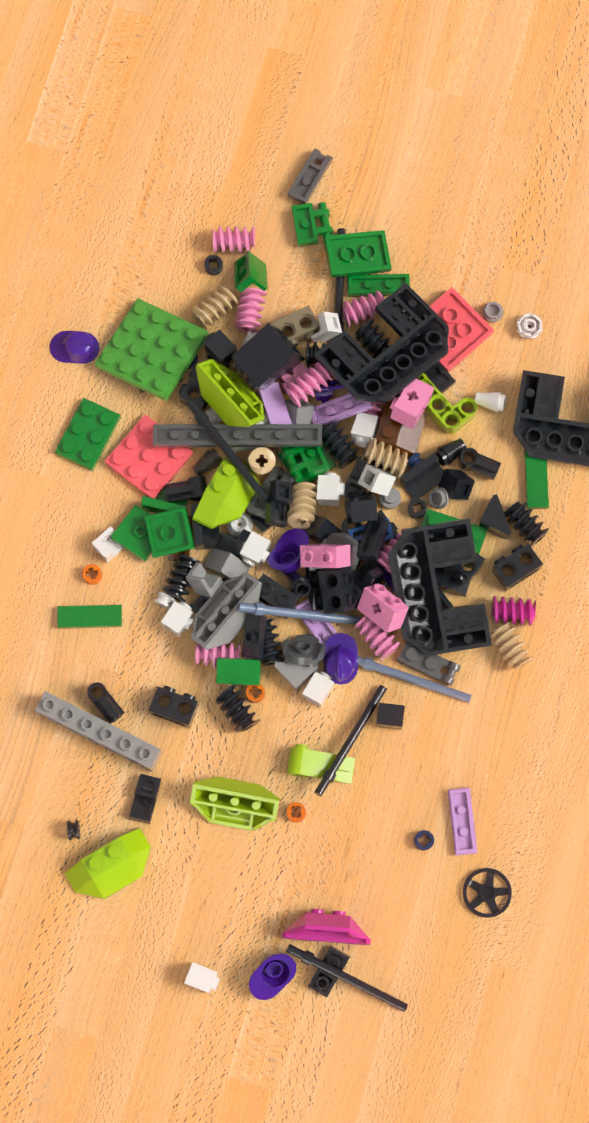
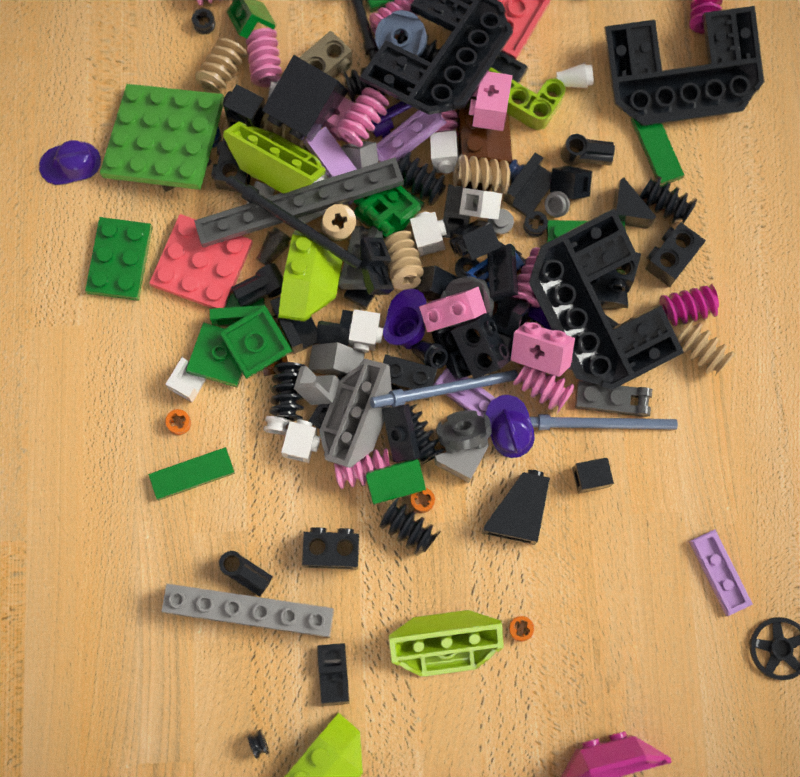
camera: 25 degrees left, 0 degrees up
white plate [226,513,253,538] -> none
door [286,744,355,784] -> none
white brick [302,671,334,707] -> none
white panel [311,312,342,342] -> none
black bar [314,685,387,797] -> none
dark blue bush [414,830,434,851] -> none
black cone [434,438,467,466] -> none
none -> sand blue plate [375,10,427,56]
none -> black slope [482,470,550,545]

